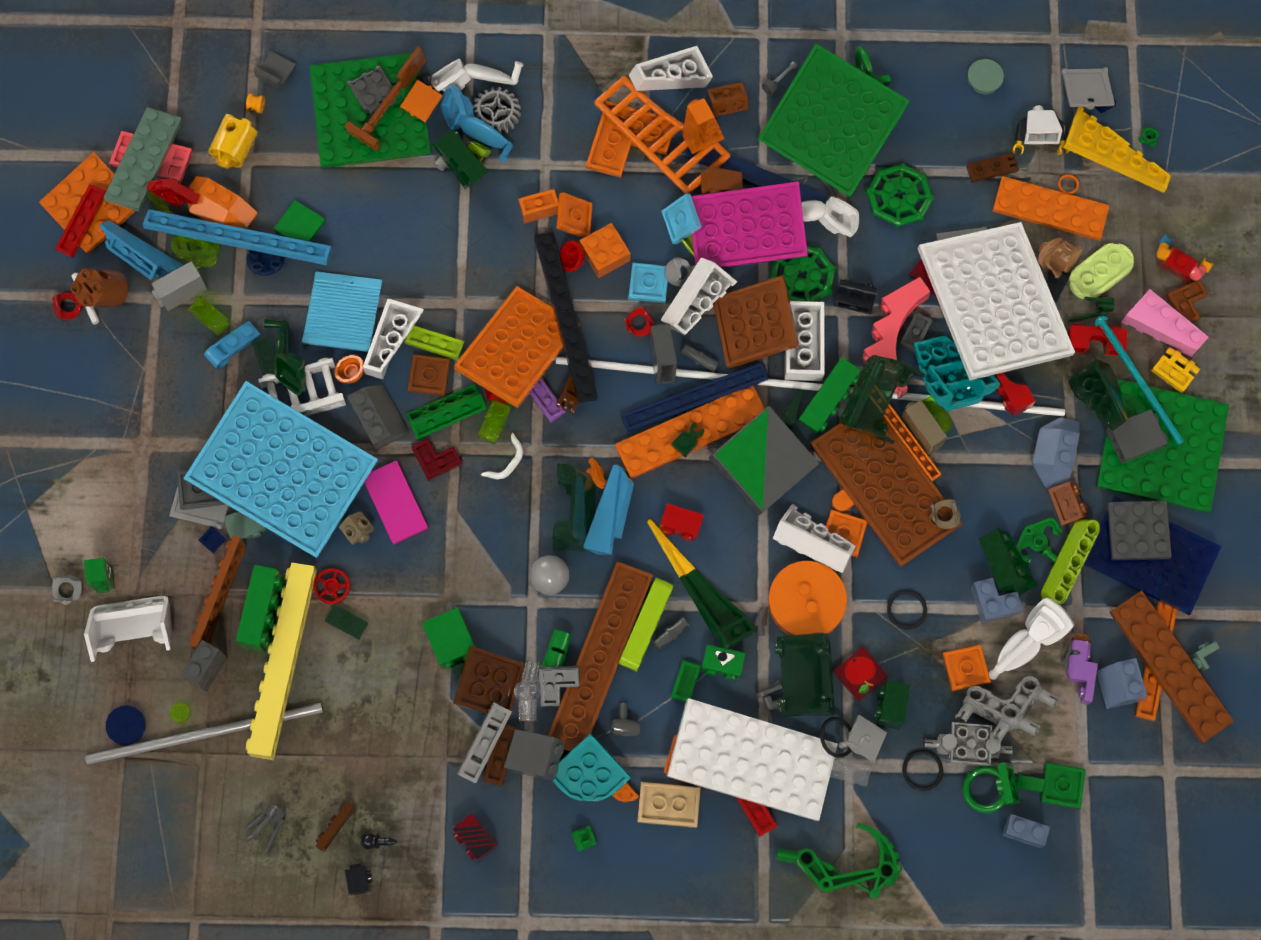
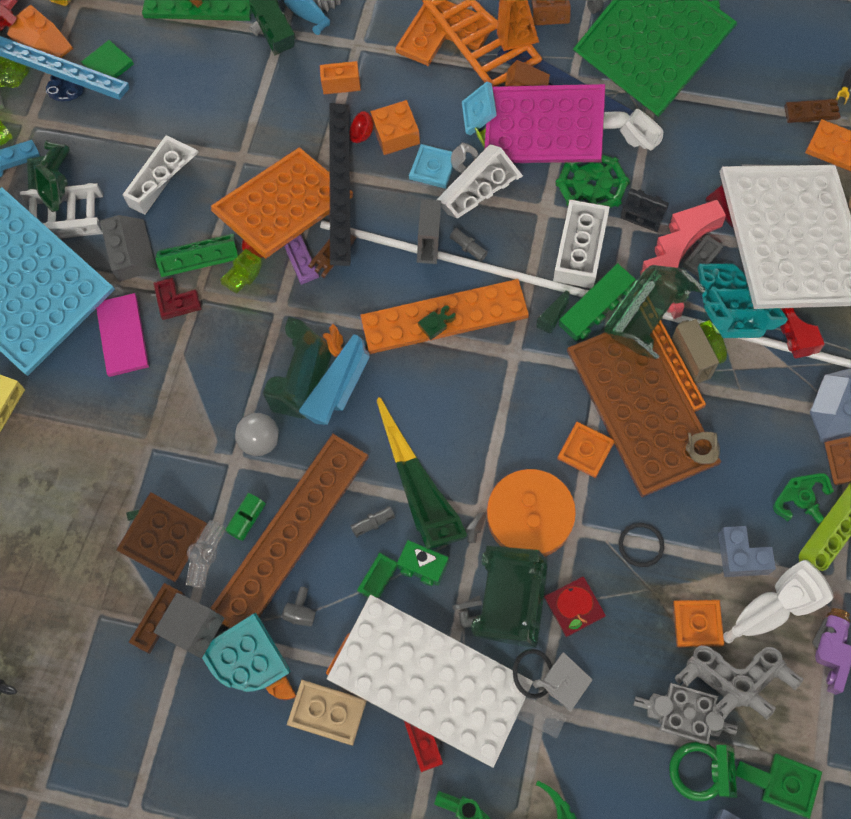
camera: 20 degrees right, 5 degrees down
medium azure door [302,271,382,353] -> none
red wheel [313,568,350,605] -> none
clear green plate [325,604,369,640] -> none
orange hat [334,355,364,384] -> none
dark tan brick [339,511,374,545] -> none
lime plate [405,326,465,360] -> none
dark orange tile [407,354,451,396] -> none
green brick [422,607,475,669] -> none
brick [453,813,498,862] -> none
light grey hinge [457,702,512,783] -> none
lime tile [468,141,492,163] -> none
white animal [481,433,523,480] -> none
tile [539,666,580,707] -> none
orange tile [556,192,593,238] -> none
green tile [571,825,597,852] -> none
lime beam [619,578,674,671] -> none
dark blue tile [620,362,769,433] -> none
red piece [623,306,655,337] -> none
red brick [660,503,704,541] -> none
tile [709,406,819,516] -> none
dark orange plate [714,275,799,368] -> none
white wedge [773,504,856,573] -> none
orange tile [832,489,854,512] -> none
green plate [865,162,935,228] -> none
dark green brick [873,680,910,730] -> none
black piece [902,750,943,791] -> none
sand green tile [967,59,1004,95] -> none
dark green wedge [979,528,1037,596] -> none

